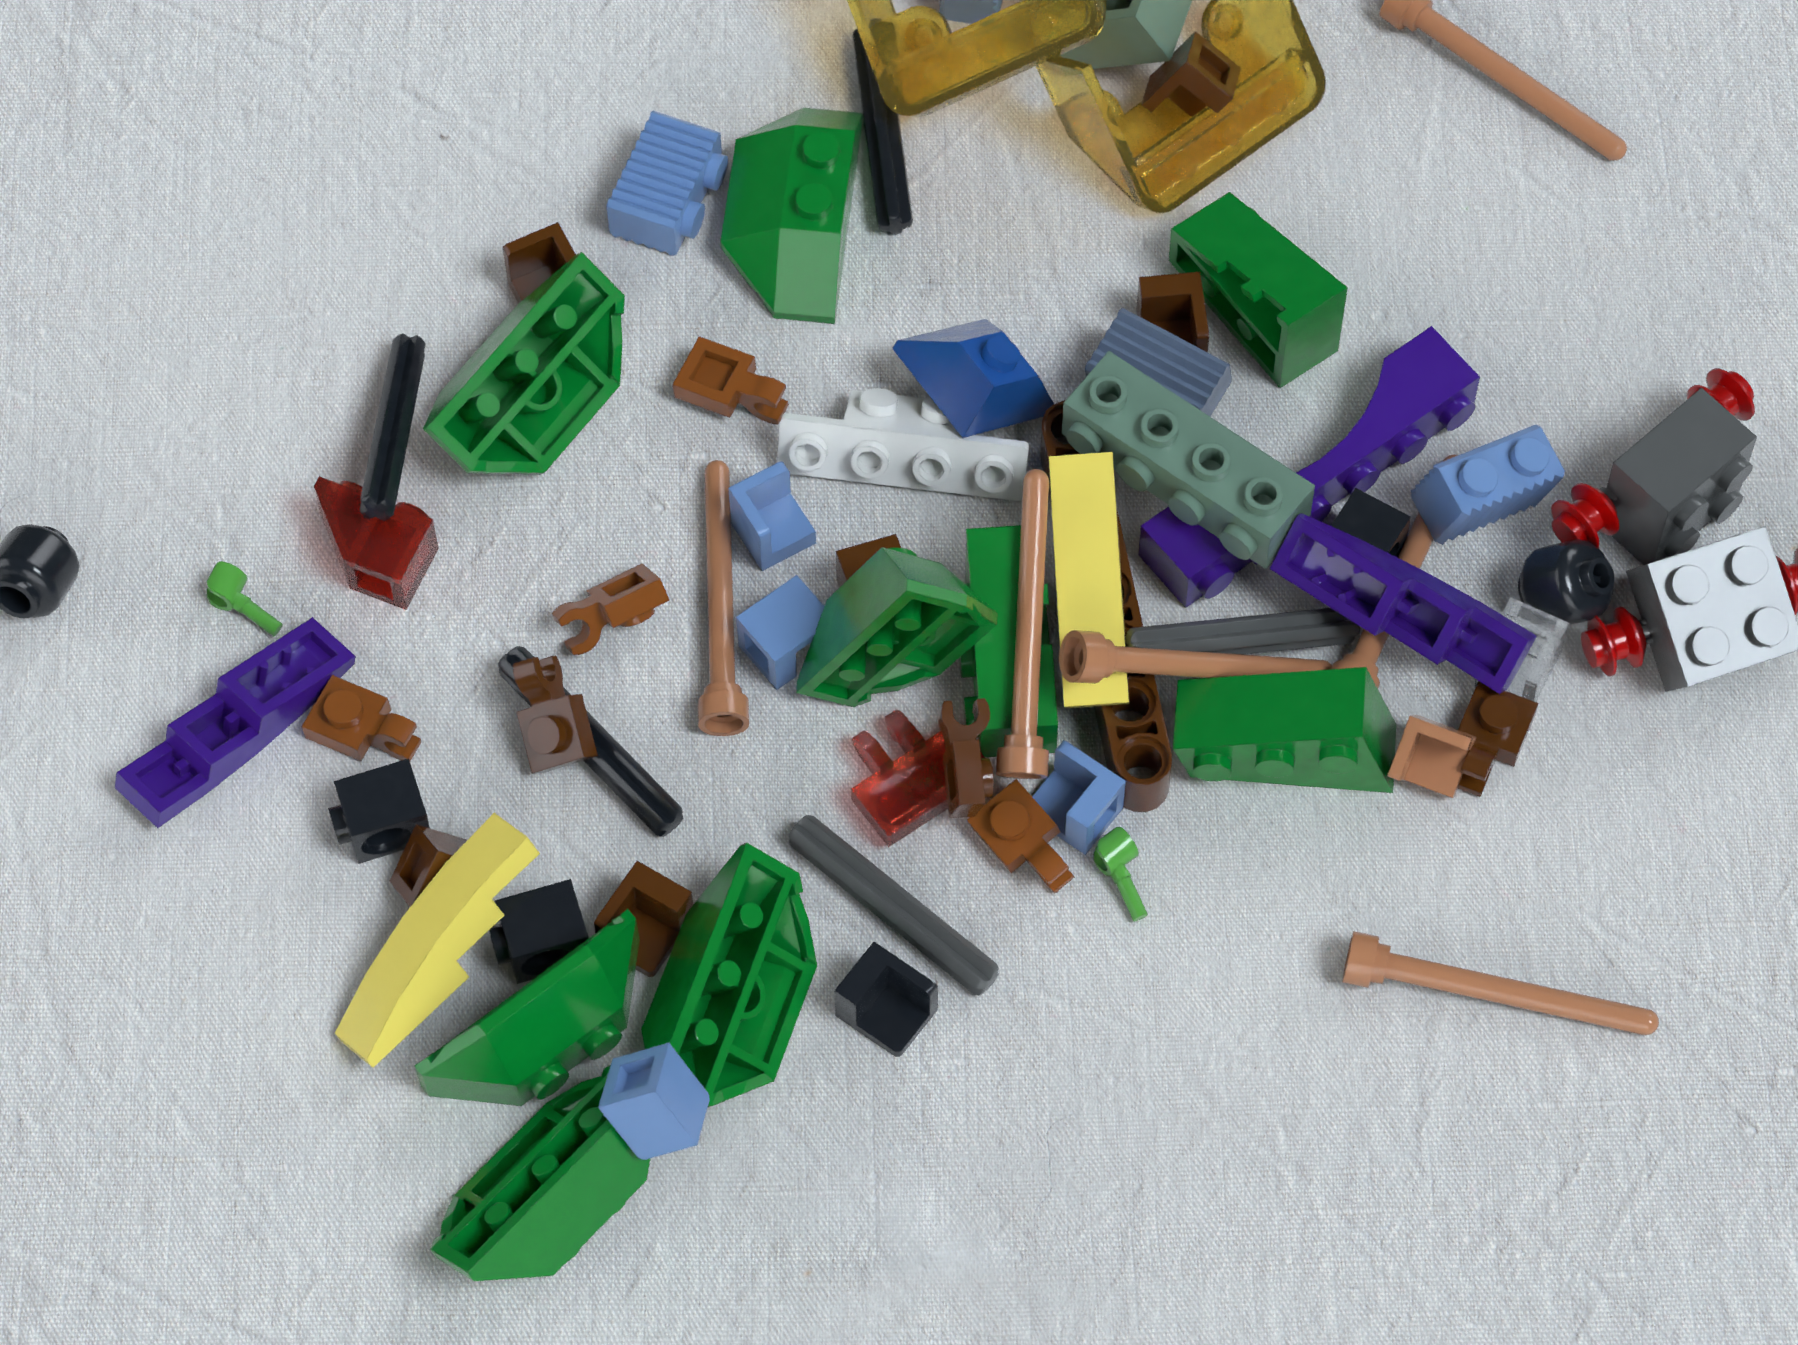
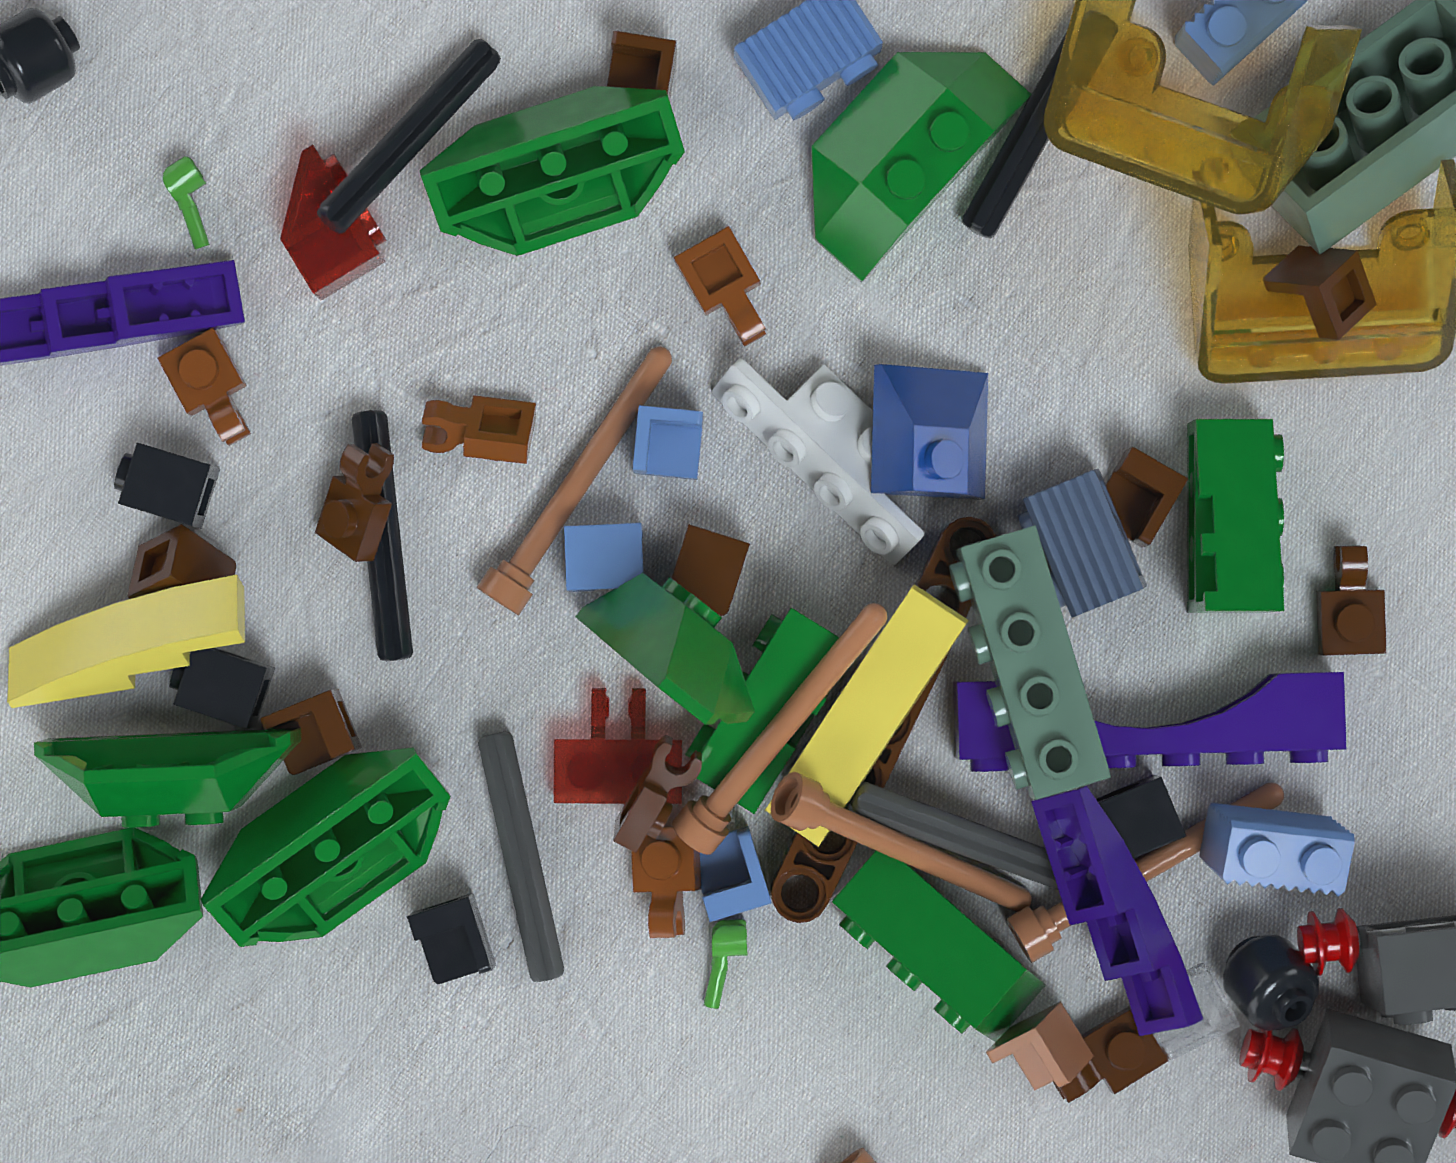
camera: 35 degrees right, 25 degrees up
medium blue panel [598,1043,710,1160] -> none
none -> reddish brown plate [1316,545,1386,656]

